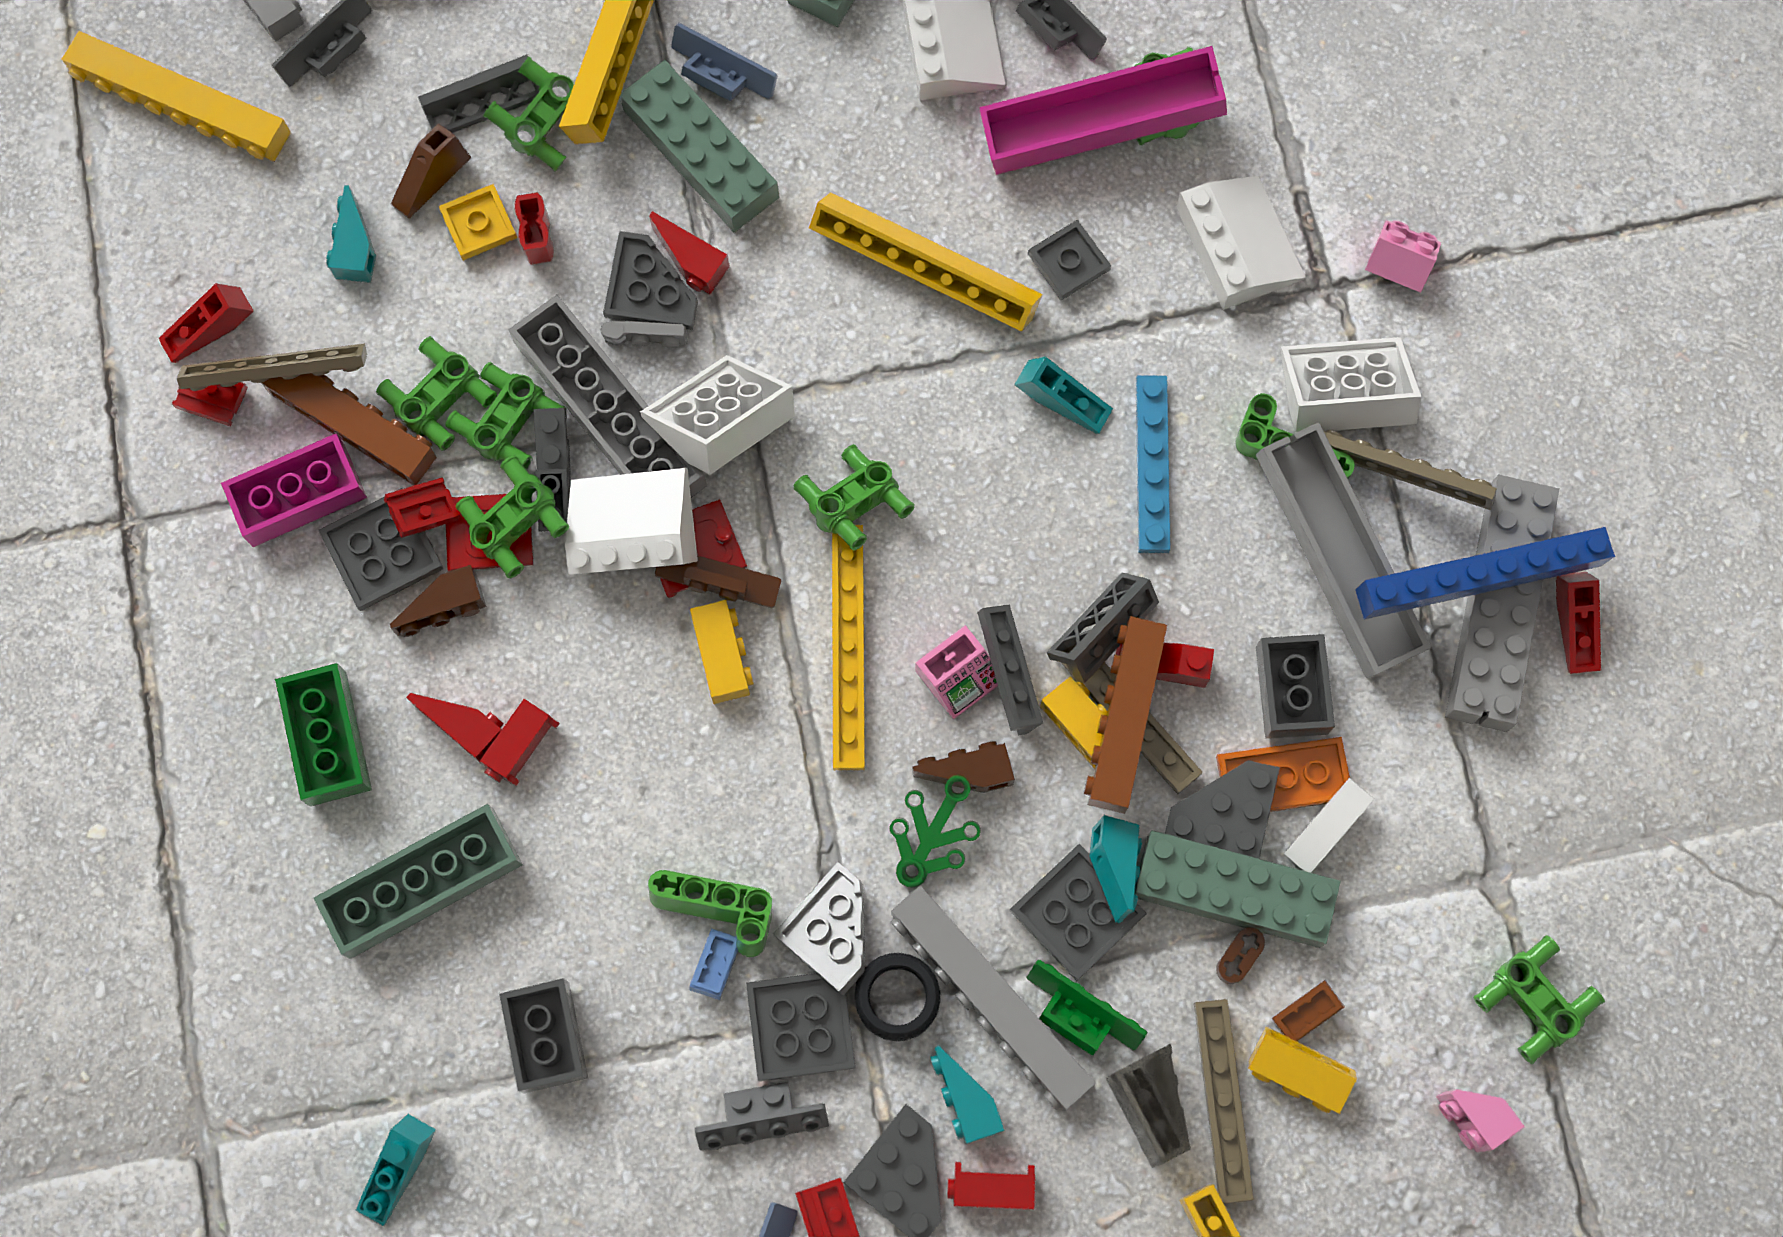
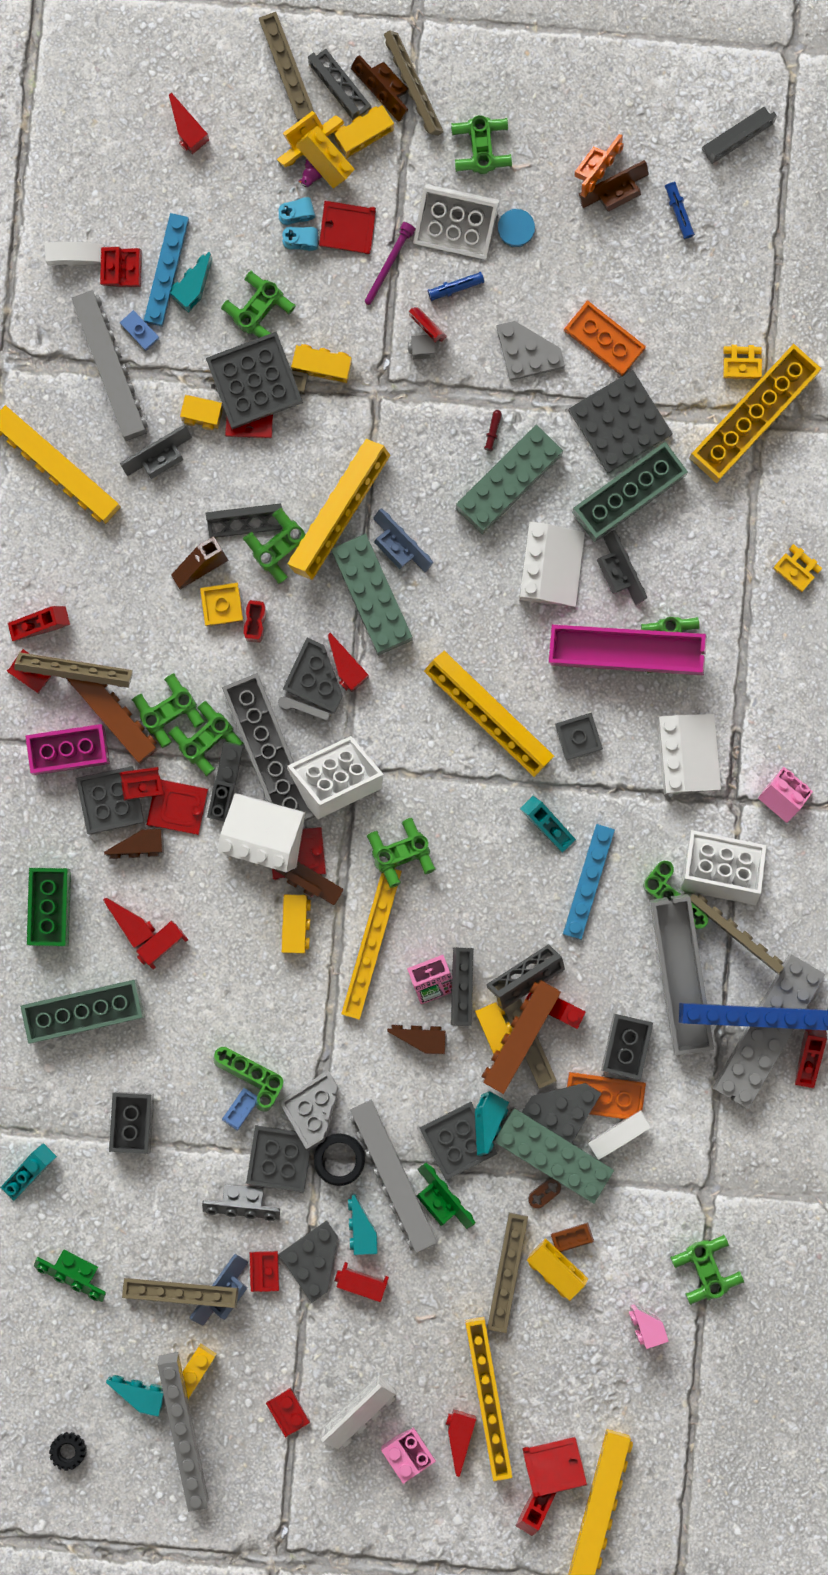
camera: 15 degrees right, 10 degrees up
teal slope [326,185,376,283] -> none
bright green piece [456,455,569,579] -> none
green plant [889,775,981,888] -> none
clear smoke wedge [1106,1044,1191,1168] -> none

